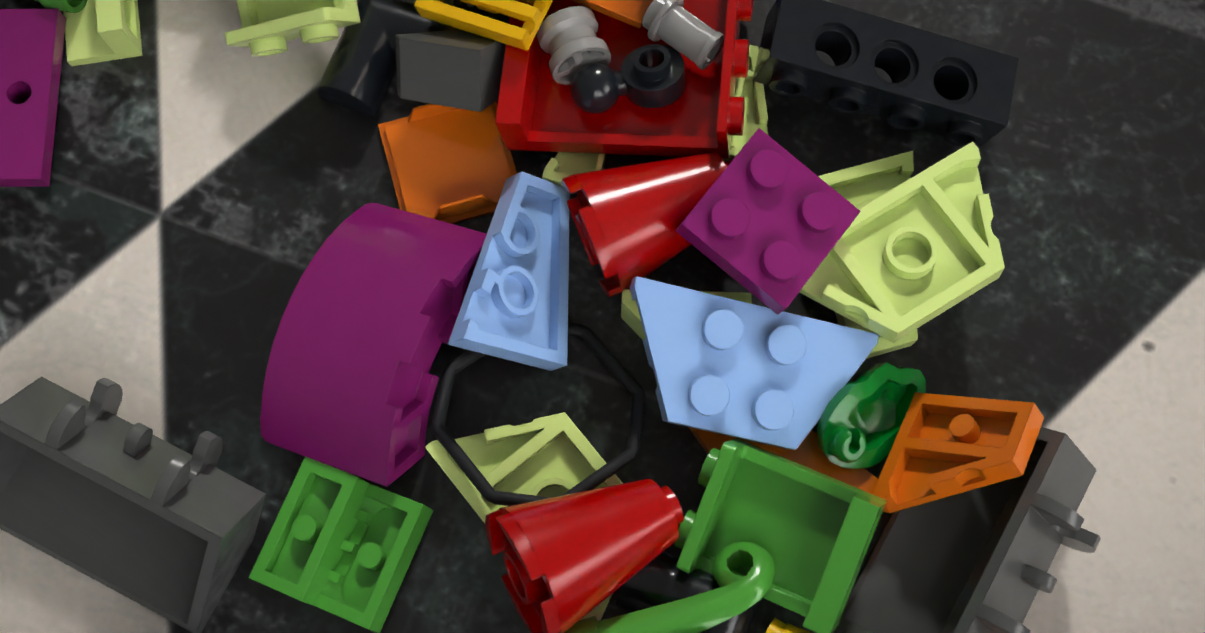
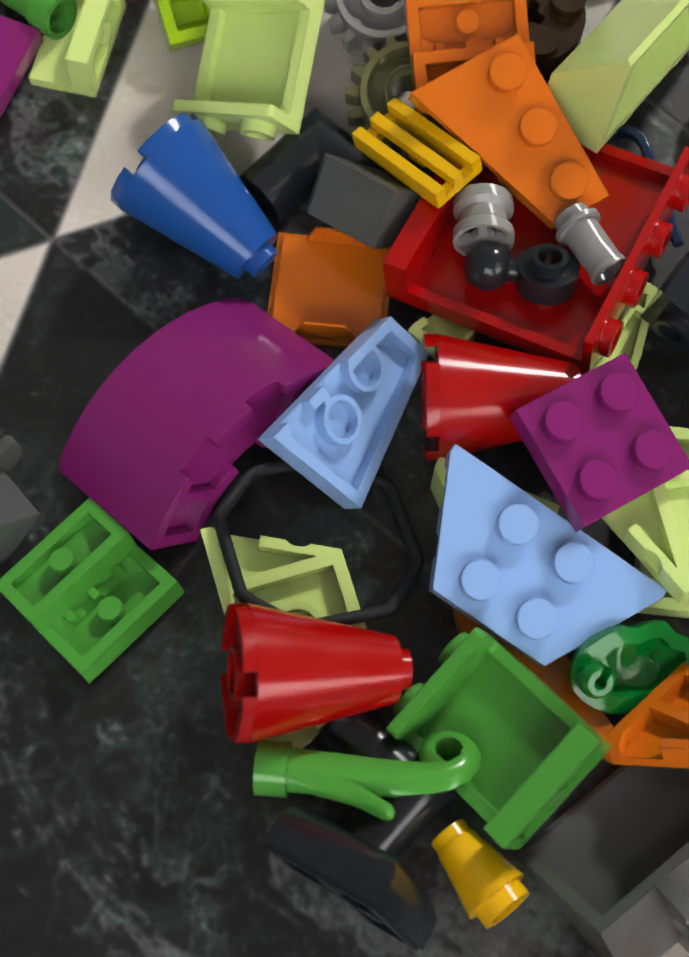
camera: 20 degrees right, 5 degrees down
none -> blue cone [111,112,278,279]

